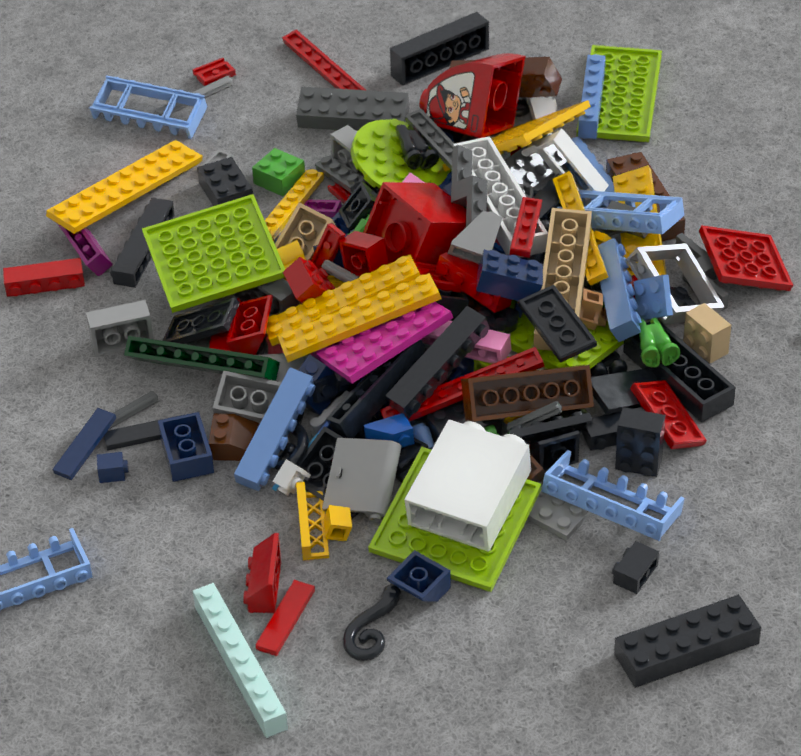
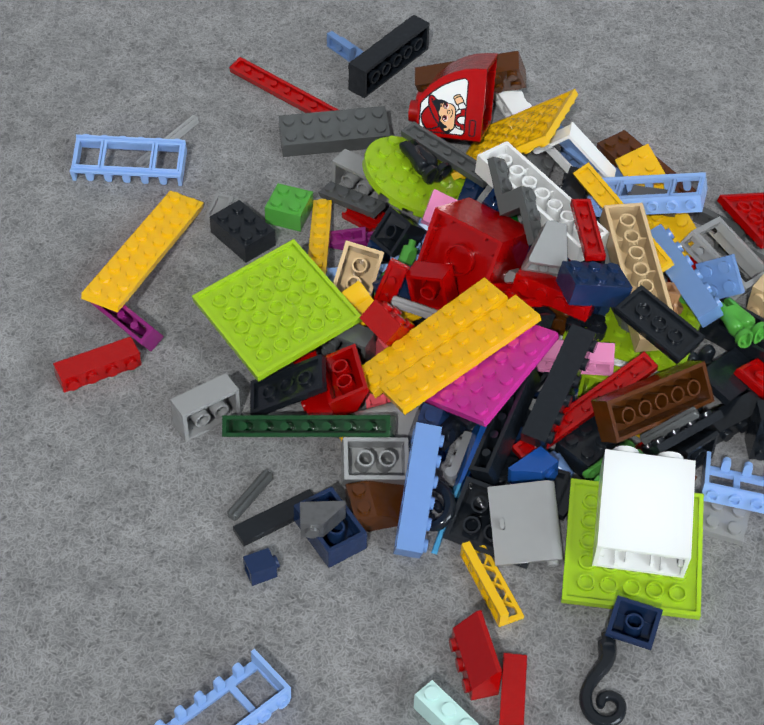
camera: 20 degrees left, 5 degrees up
dark blue tile [52,408,117,480] -> none
black brick [110,198,175,288] -> none
red plate [192,58,236,86] -> none
white brick [273,459,311,496] -> none
yellow brick [323,505,352,541] -> none
lime plate [576,45,662,142] -> none
medium blue brick [578,54,605,139] -> none
none -> flat silver slope [300,501,346,538]
none -> medium blue panel [327,31,364,62]

